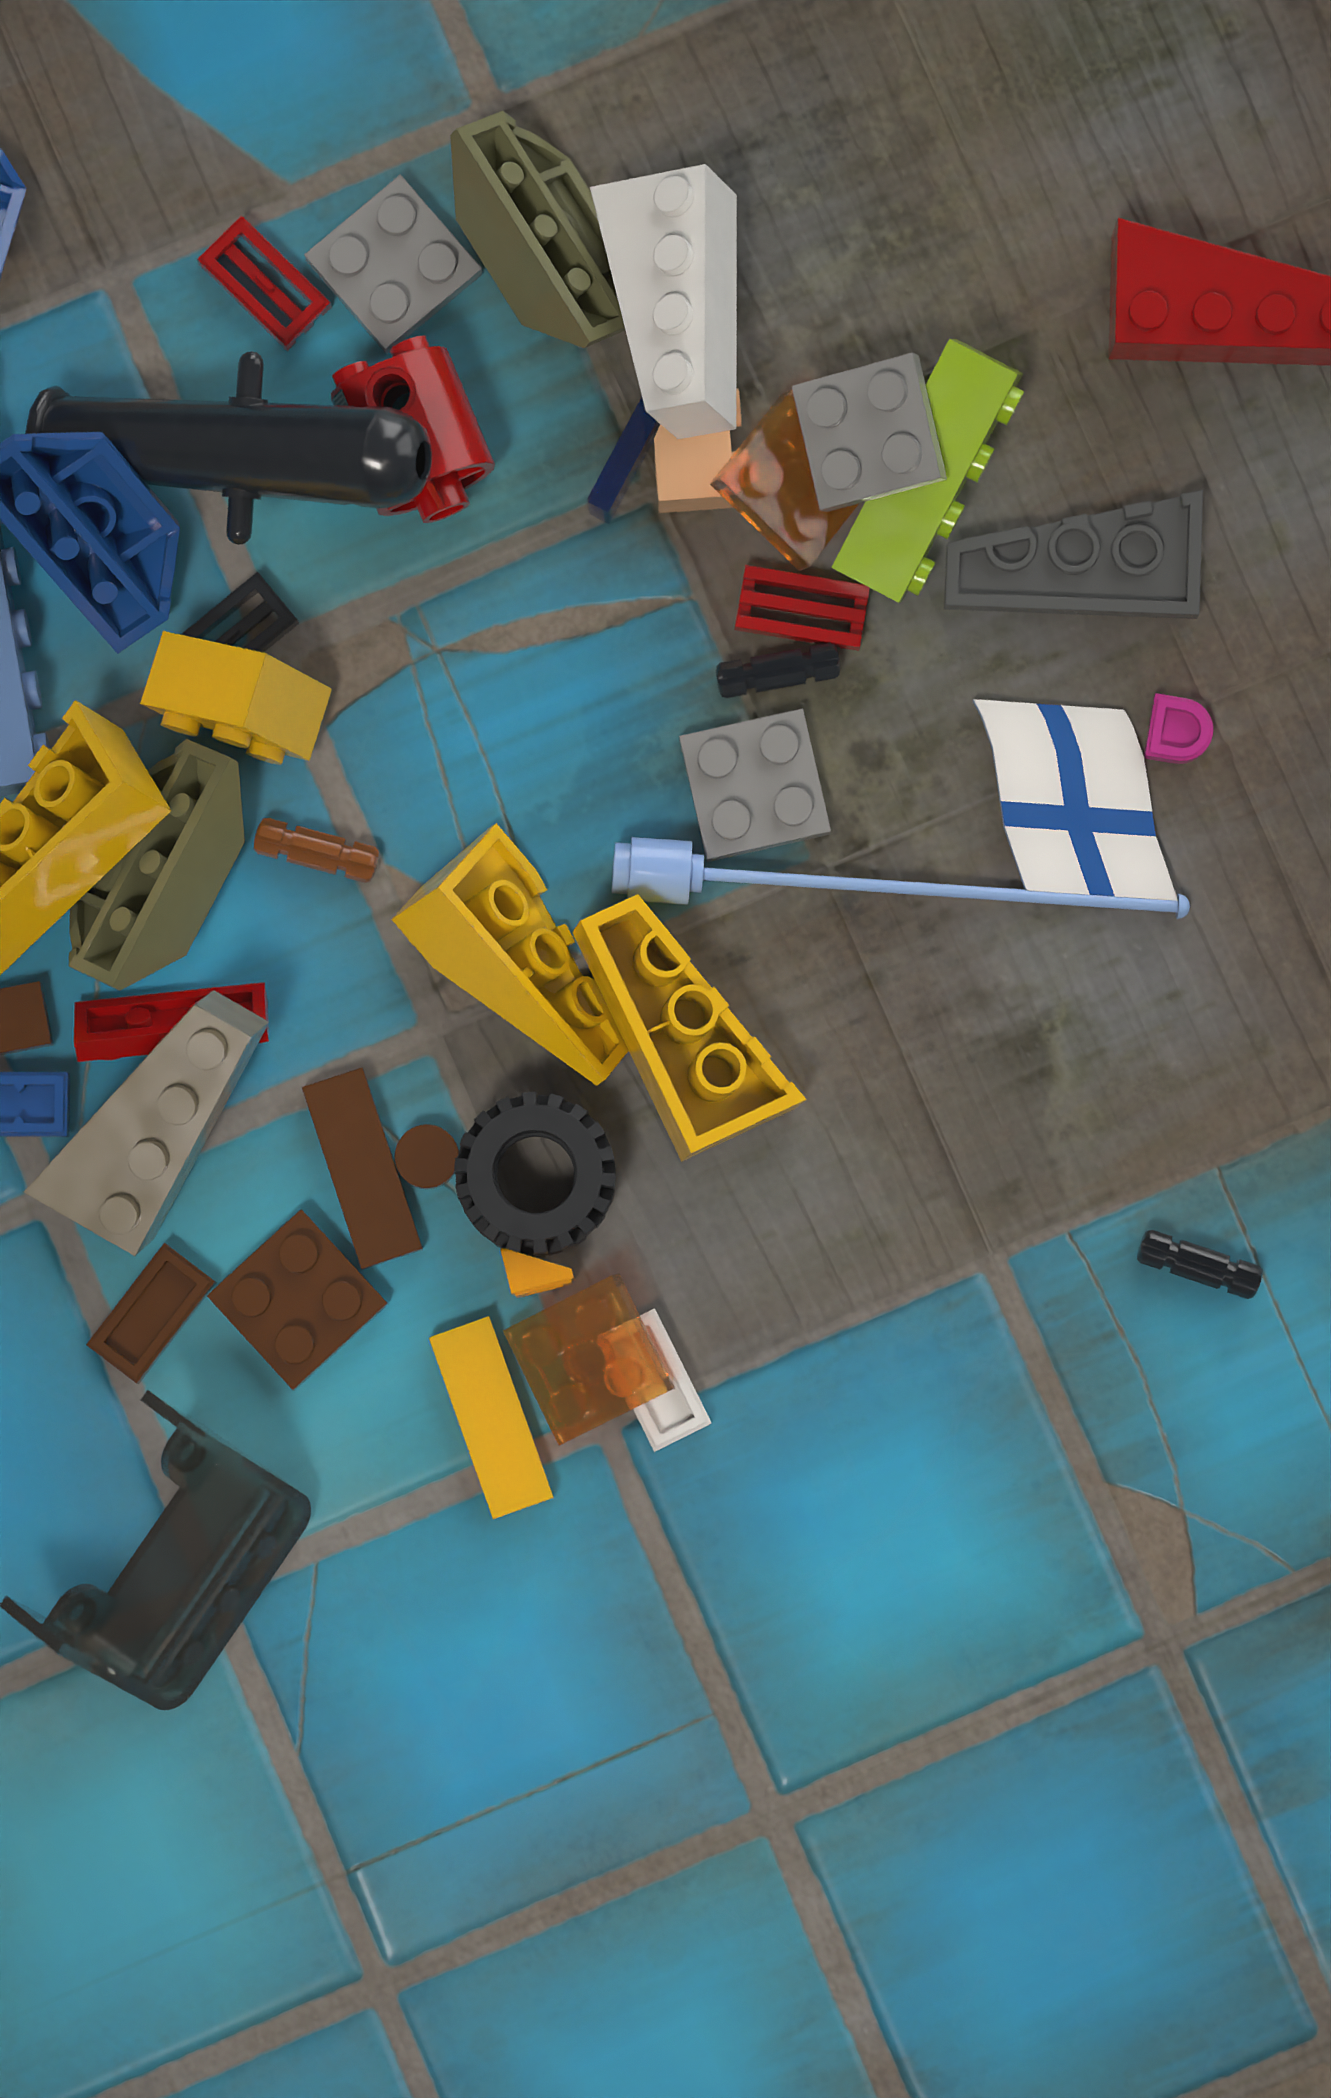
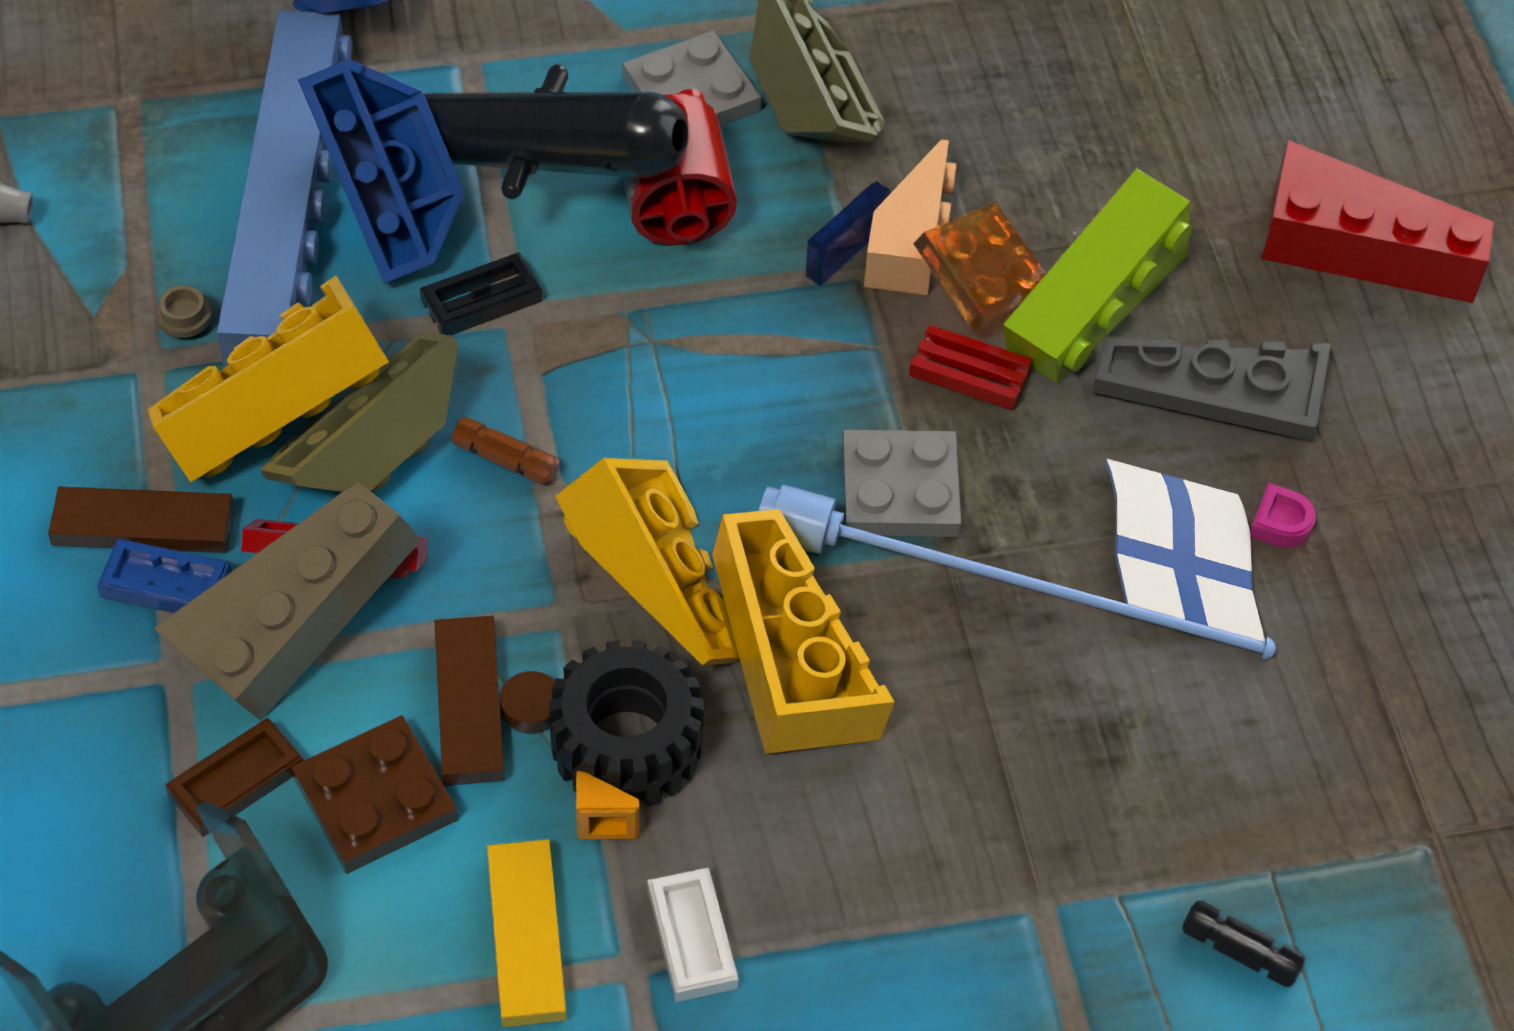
camera: 10 degrees right, 30 degrees down
yellow brick [140,631,332,765] -> none
red tile [197,215,332,351] -> none
clear orange plate [503,1273,675,1446] -> none
white wedge [590,164,737,439] -> none
black axle [716,643,841,698] -> none
light grey plate [792,352,947,512] -> none

